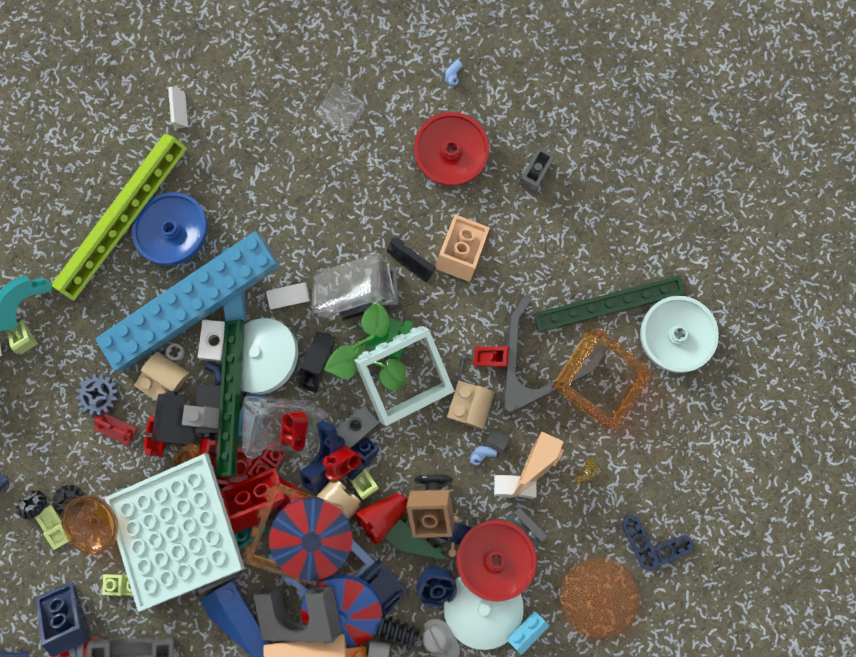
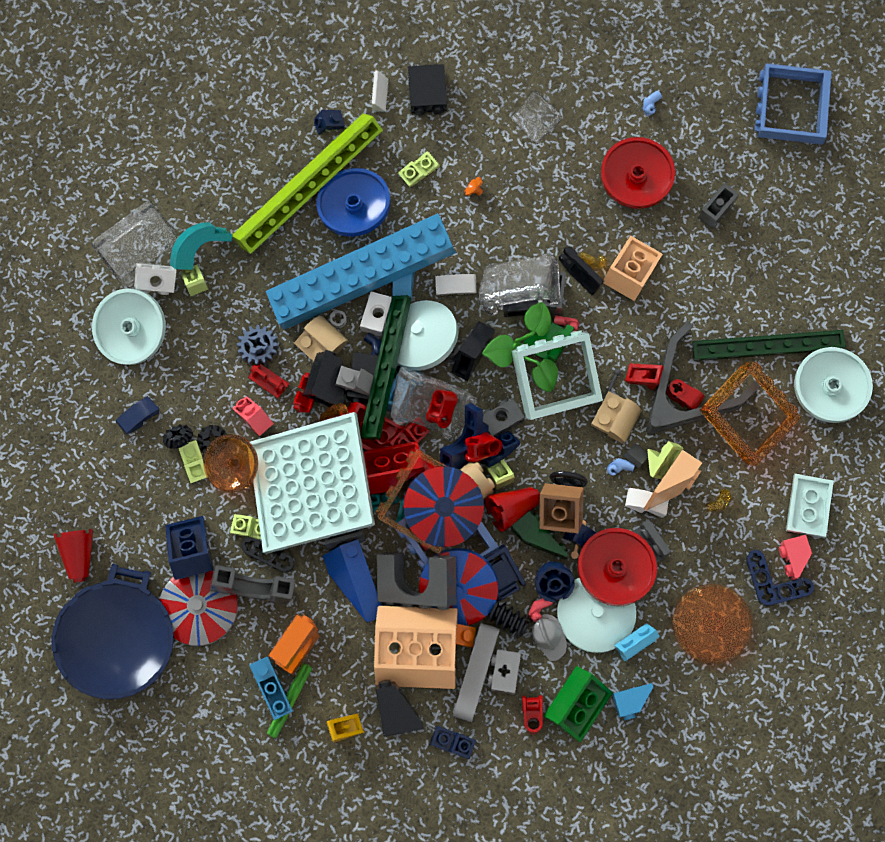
camera: 15 degrees right, 5 degrees down
none -> coral slope [232,396,274,436]
none -> black beam [241,537,294,573]
none -> dark blue bracket [314,110,345,134]
none -> yellowish green slope [398,151,440,187]
none -> black brick [408,64,447,115]
none -> orange plant [464,177,483,196]
none -> coral arm [528,598,553,622]
none -> coral arm [554,315,579,331]
none -> clear yellow arm [579,251,607,269]
none -> yellowish green slope [648,441,683,480]
none -> red piece [666,379,705,410]
none -> medium blue window [755,64,831,145]
none -> coral slope [779,535,812,581]
none -> light aqua plate [786,474,834,538]

